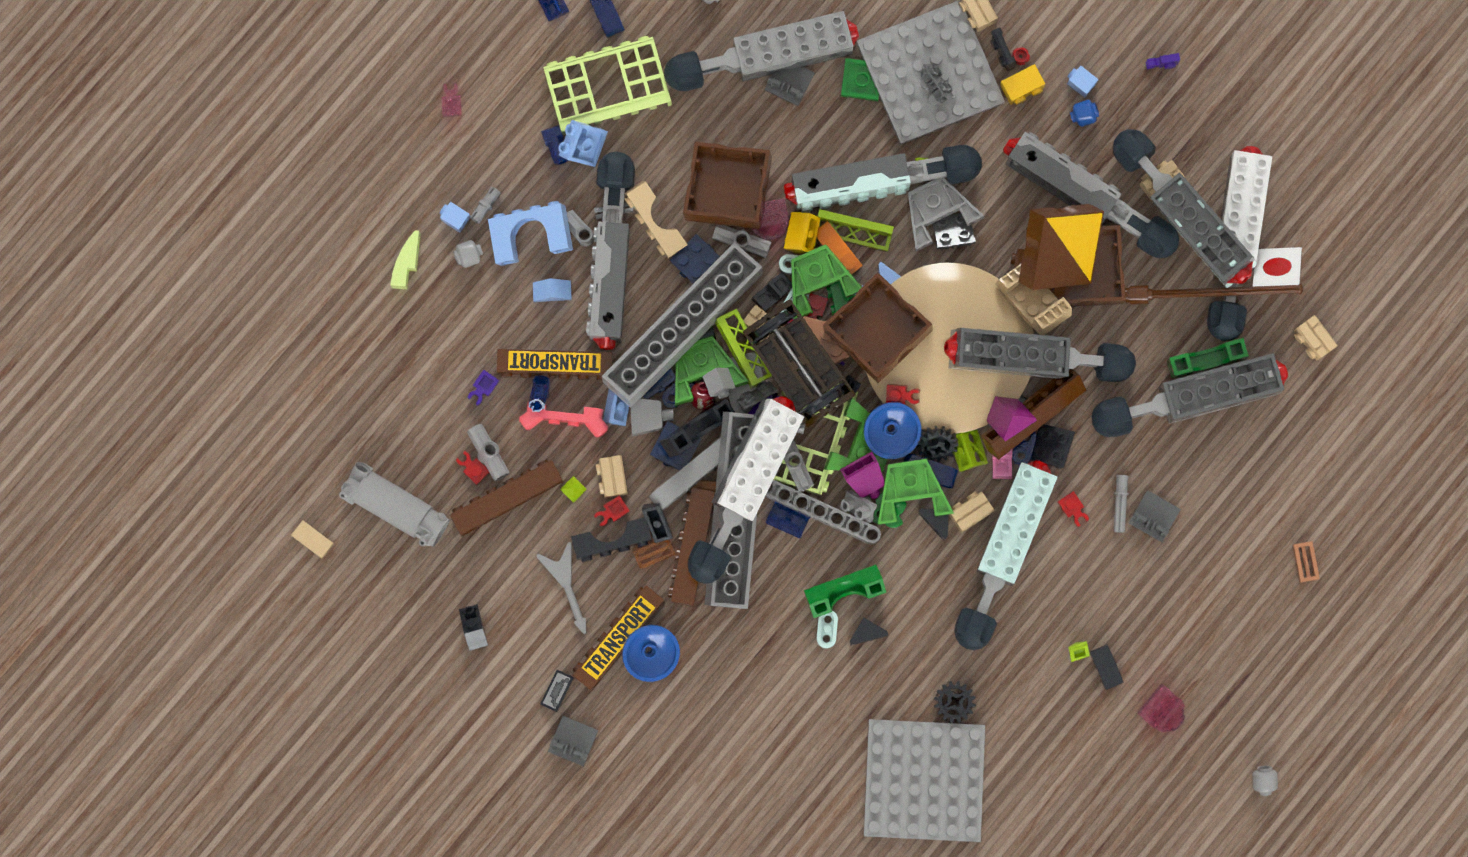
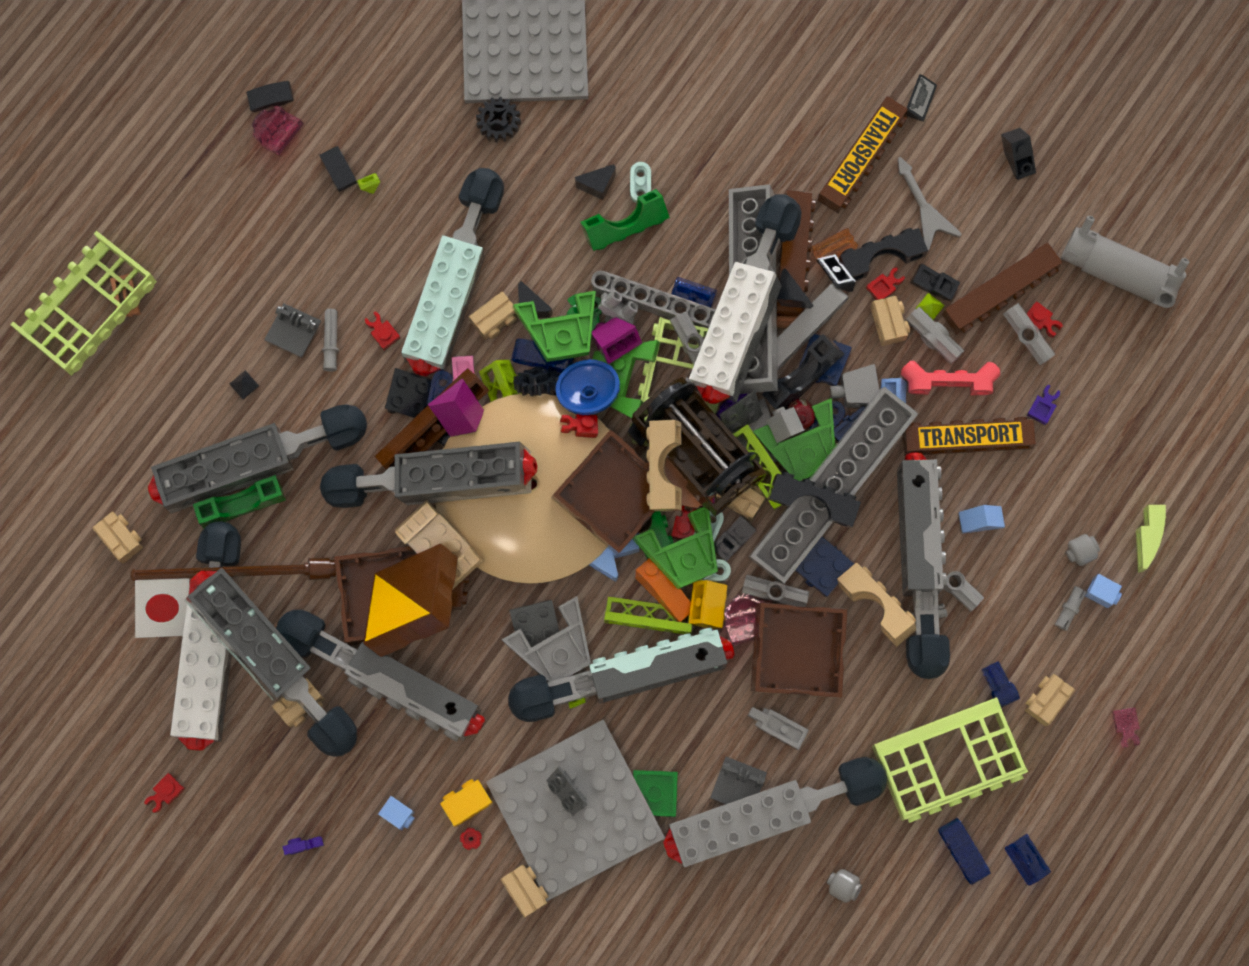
camera: 175 degrees right, 5 degrees down
tan tile [291,520,334,559] -> none
light blue arch [488,201,573,266] -> none
clear blue piece [528,375,550,412] -> none
dark grey hinge [548,716,598,766] -> none
light blue plate [559,120,608,167] -> none
blue dish [622,625,680,682] -> none
black plate [990,28,1016,71] -> none
blue head [1070,100,1099,127] -> none
light grey head [1252,766,1278,796] -> none
none -> yellowish green window [10,231,157,376]
none -> red plate [144,773,185,813]
none -> black slope [229,370,259,399]
none -> black slope [246,81,294,113]
none -> tan arch [646,420,682,511]
none -> light grey hinge [747,707,809,750]
none -> black arch [767,471,861,528]
none -> black slope [777,268,813,309]
none -> light grey piece [906,307,964,364]
none -> black slope [910,264,960,301]
none -> tan brick [1025,674,1075,726]

